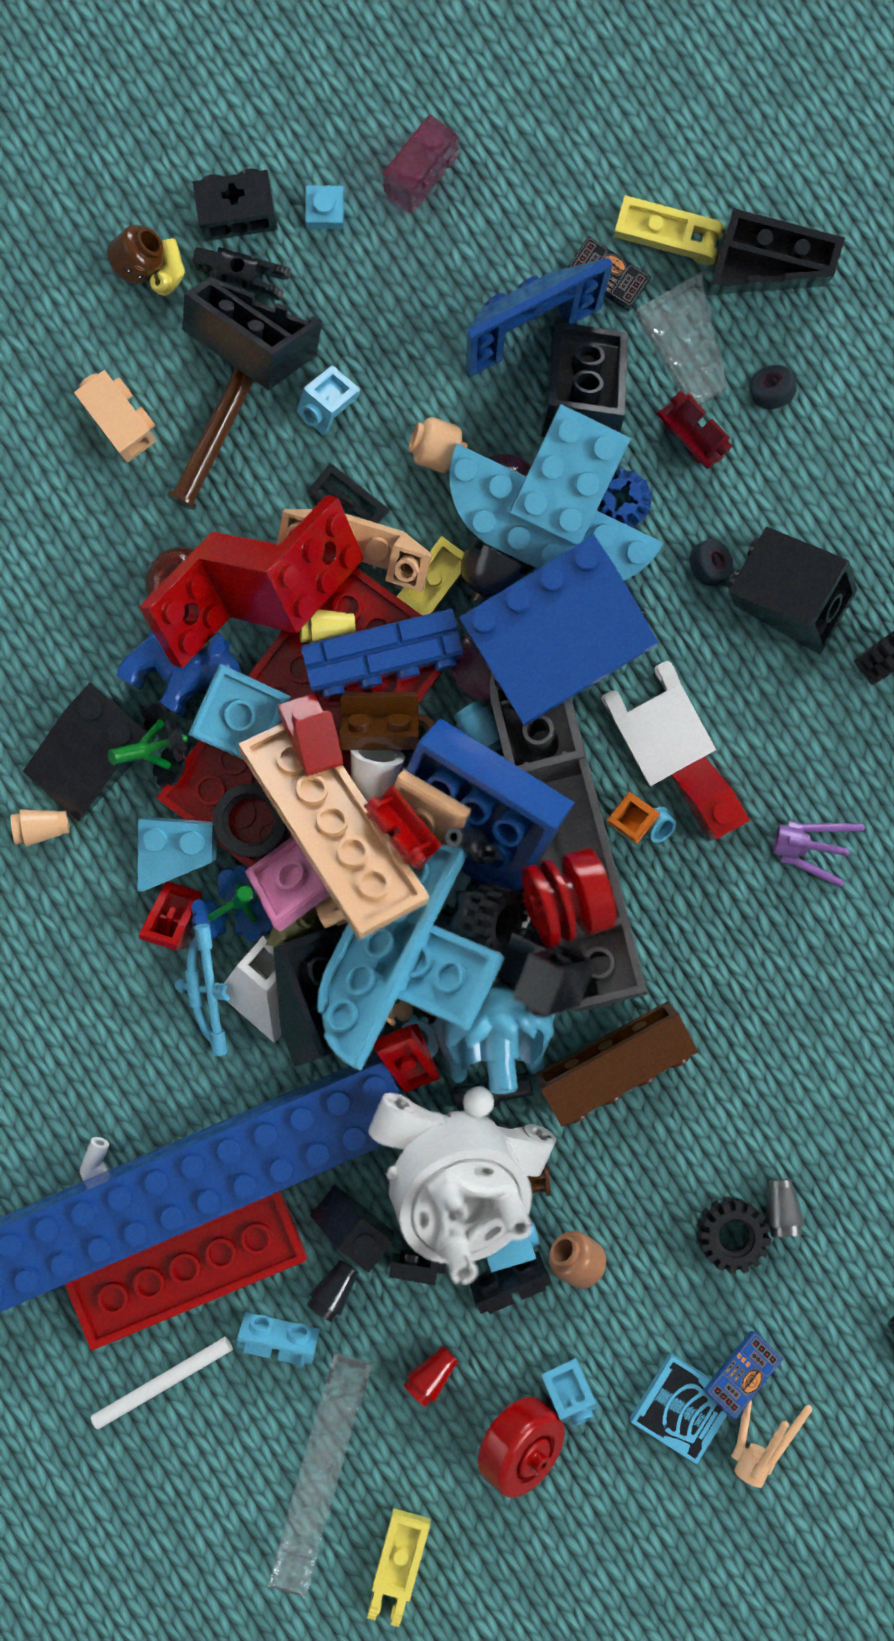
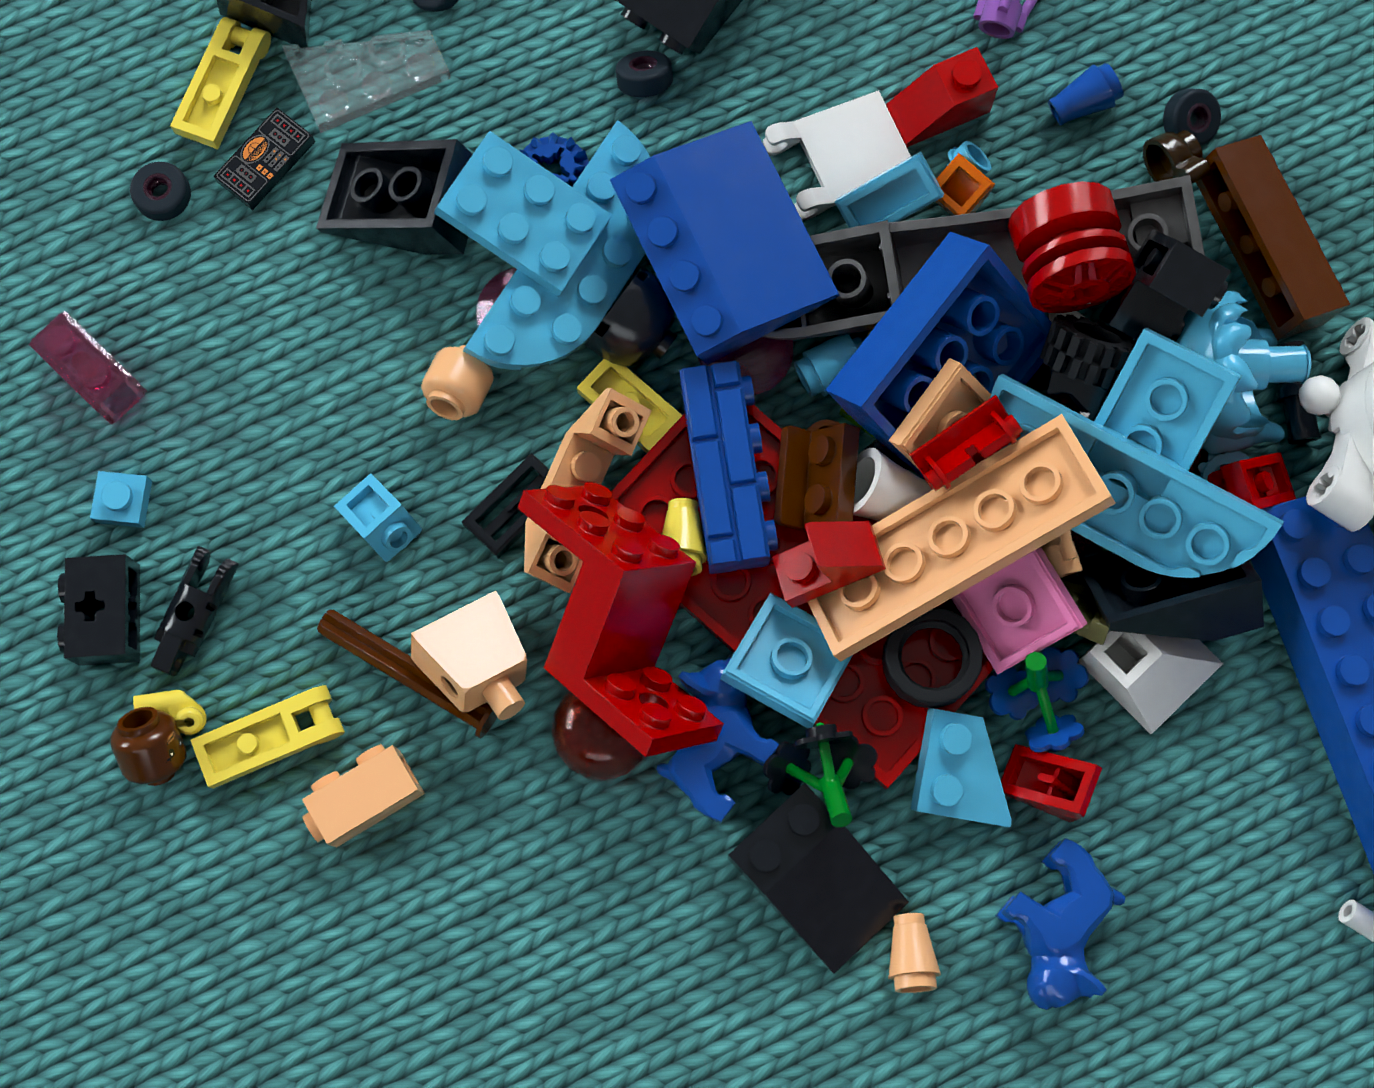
camera: 80 degrees left, 10 degrees down
medium azure piece [174,924,230,1056] -> none
black wedge [182,277,322,390] -> none
black arm [445,827,499,865] -> none
blue slope [466,257,613,378] -> none
dark red hinge [656,391,733,469] -> none
none -> black wheel [130,162,191,221]
none -> light yellow plate [190,685,345,789]
none -> light nougat torso [411,591,527,720]
none -> medium azure tile [835,151,944,228]
none -> blue animal [995,838,1125,1010]
none -> blue cone [1048,63,1124,125]
none -> dark brown piece [1143,130,1211,184]
none -> black wheel [1163,89,1221,146]

